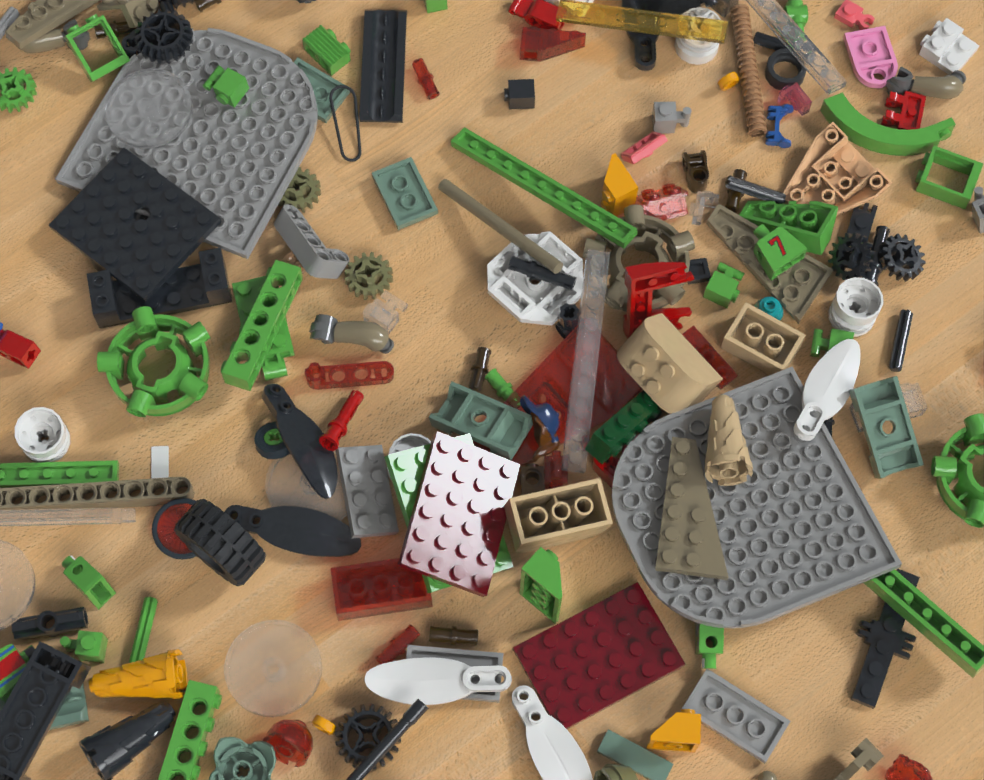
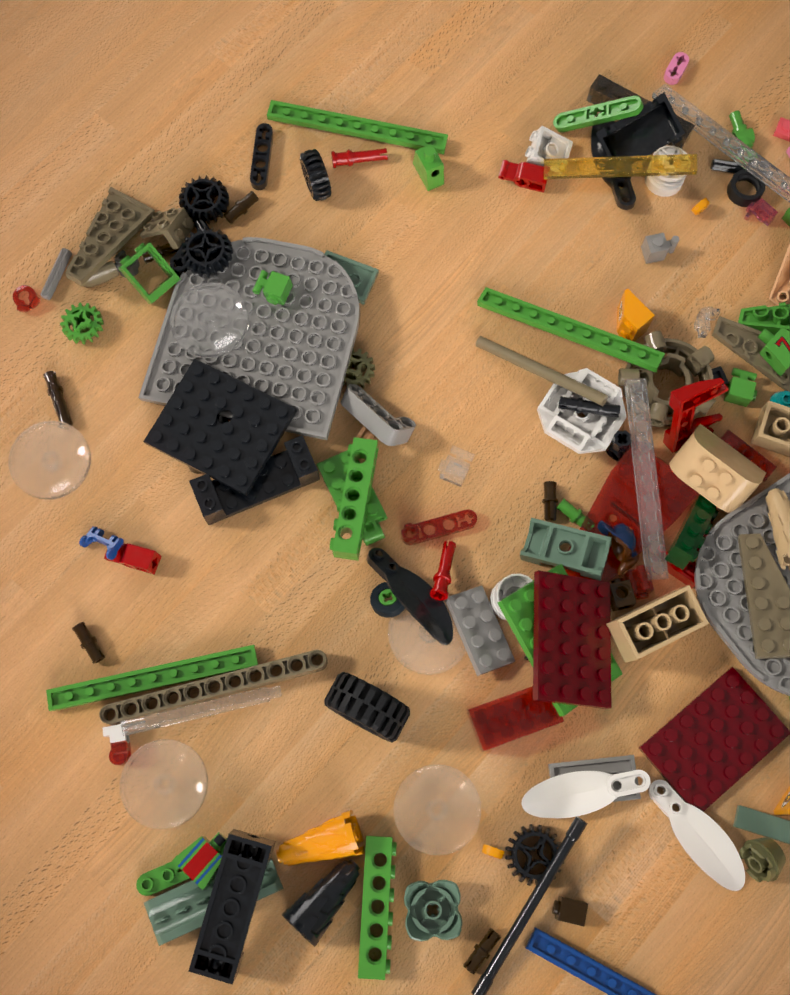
camera: 10 degrees left, 5 degrees up
black piece [11,607,89,641] -> none
white wheel [15,407,70,462] -> none
bright green brick [60,630,108,663] -> none
bright green torso [62,556,116,610] -> none
bright green piece [97,306,210,417] -> none
bright green axle [129,597,158,663] -> none
white sticker [151,446,169,478] -> none
clear red wheel [152,498,196,560] -> none
black plant [225,505,361,557] -> none
clear red cylinder [263,719,313,767] -> none
bright green brick [302,25,351,76] -> none
dark tan piece [309,314,394,354] -> none
black piece [329,85,362,162] -> none
olive gear [345,252,393,300] -> none
black plate [359,9,407,123] -> none
sand green plate [372,157,438,230] -> none
clear red pin [375,624,420,665] -> none
clear red axle [412,58,440,100] -> none
dark brown pin [429,626,478,645] -> none
black brick [504,79,535,109] -> none
bright green slope [519,547,562,624] -> none
clear red slope [520,26,586,62] -> none
coral plate [620,131,668,164] -> none
clear red bracket [636,183,688,221] -> none
dark brown piece [682,150,709,193] -> none
dark brown pin [725,169,747,213] -> none
black axle [725,175,786,204] -> none
medium nougat piece [730,4,767,137] -> none
blue piece [765,104,794,148] -> none

